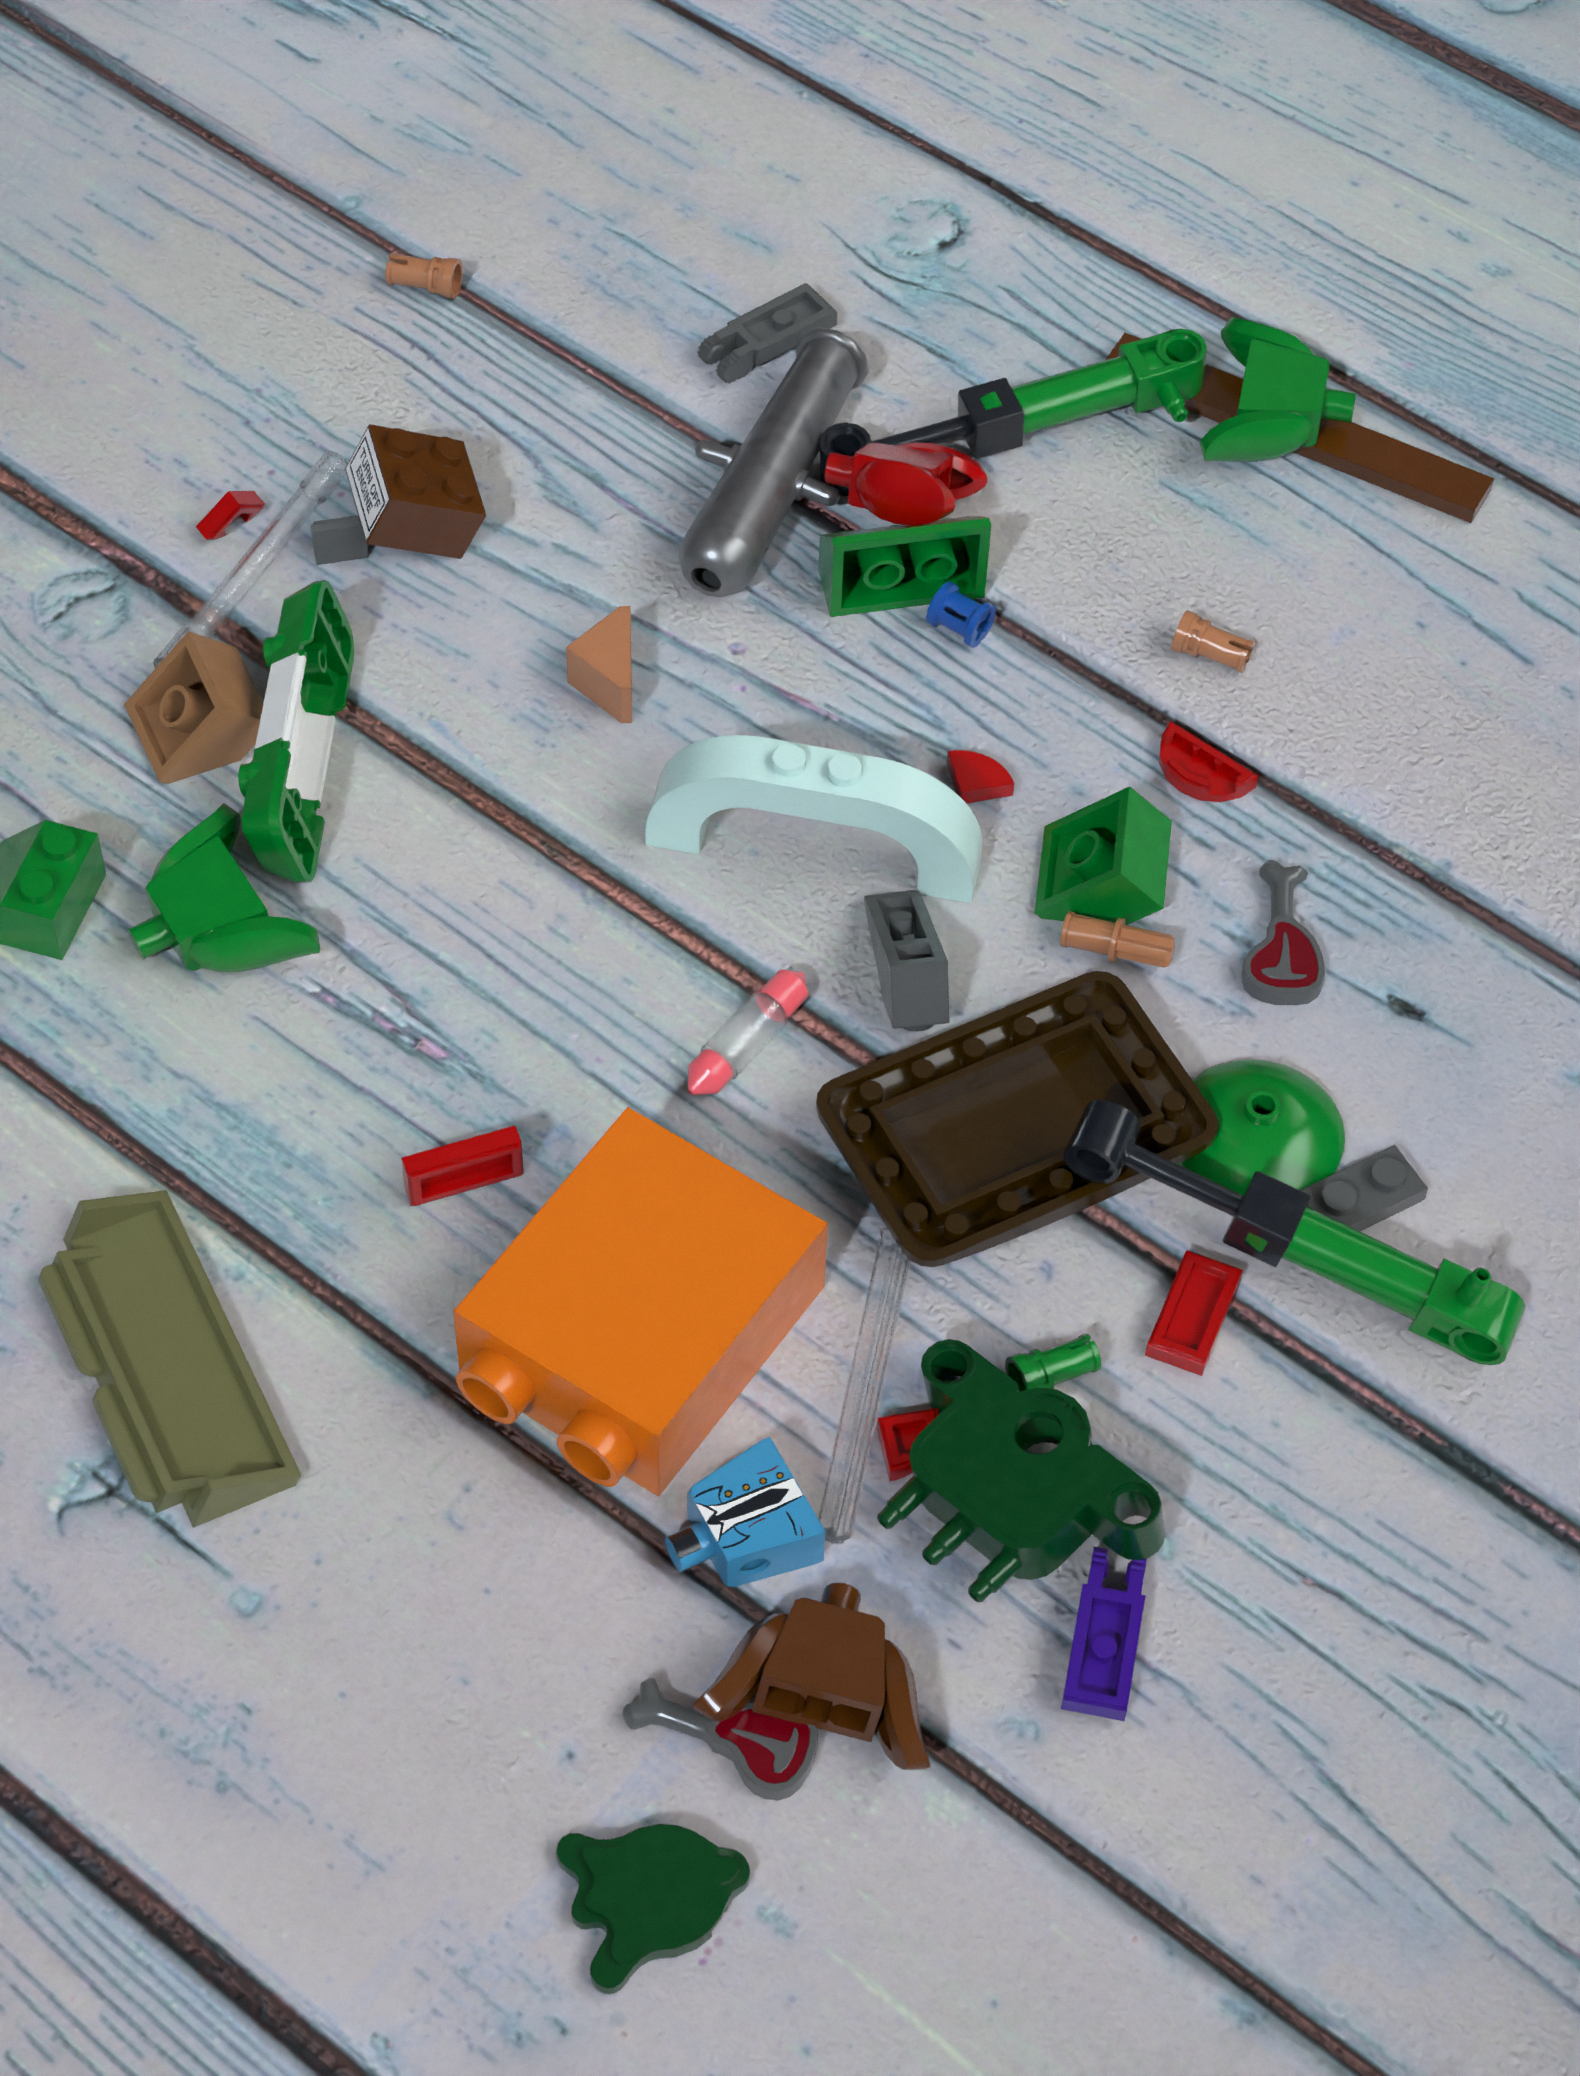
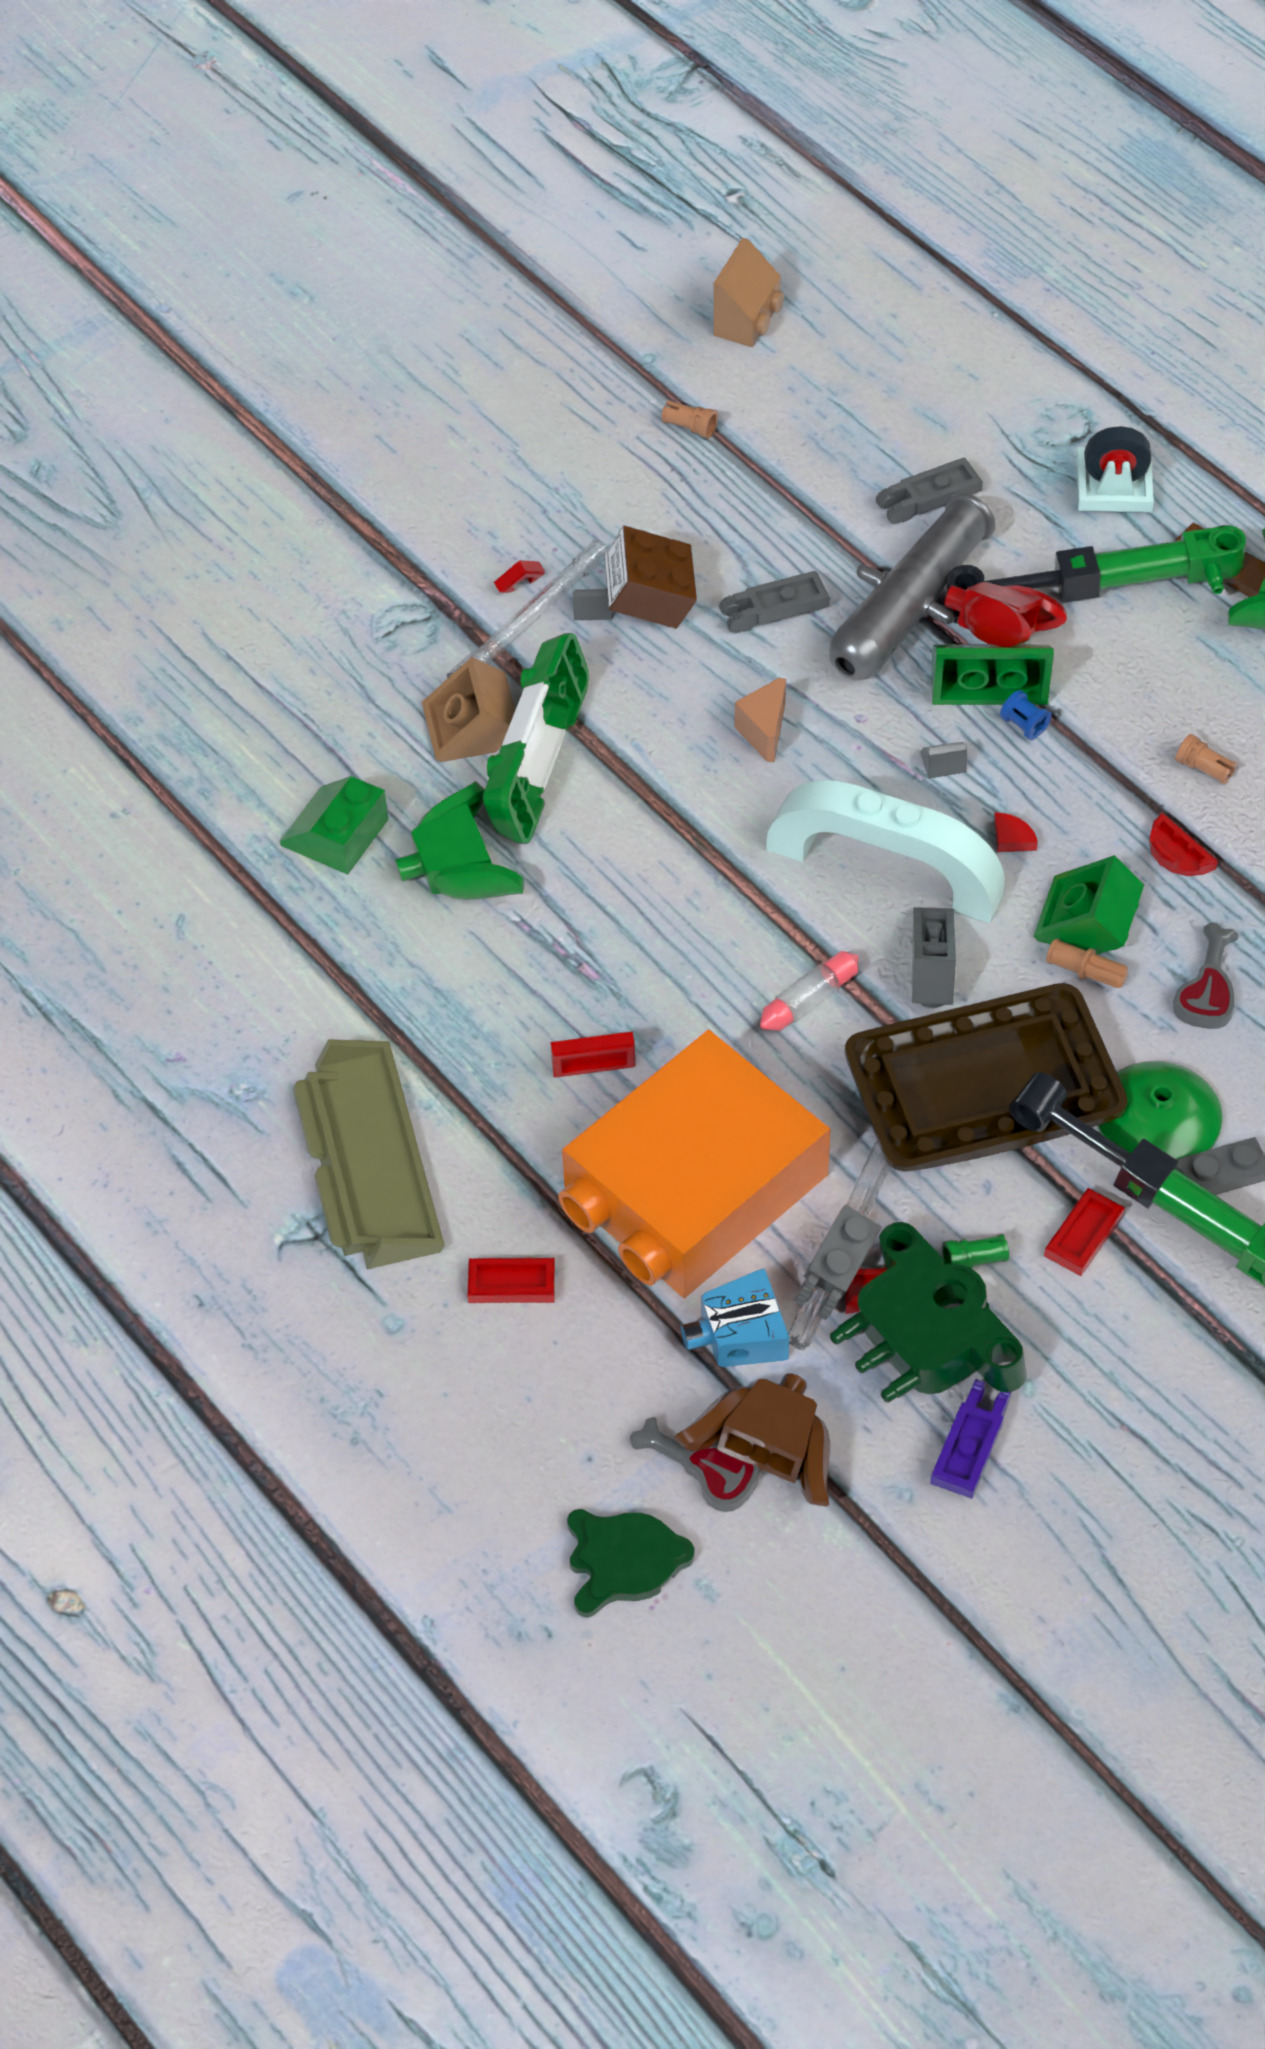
camera: 15 degrees right, 0 degrees up
none -> red tile [467,1258,555,1303]
none -> medium nougat slope [714,238,784,347]
none -> dark grey hinge [718,571,830,634]
none -> dark grey hinge [794,1204,882,1320]
none -> dark grey slope [921,742,967,779]
none -> plate [1076,426,1154,512]

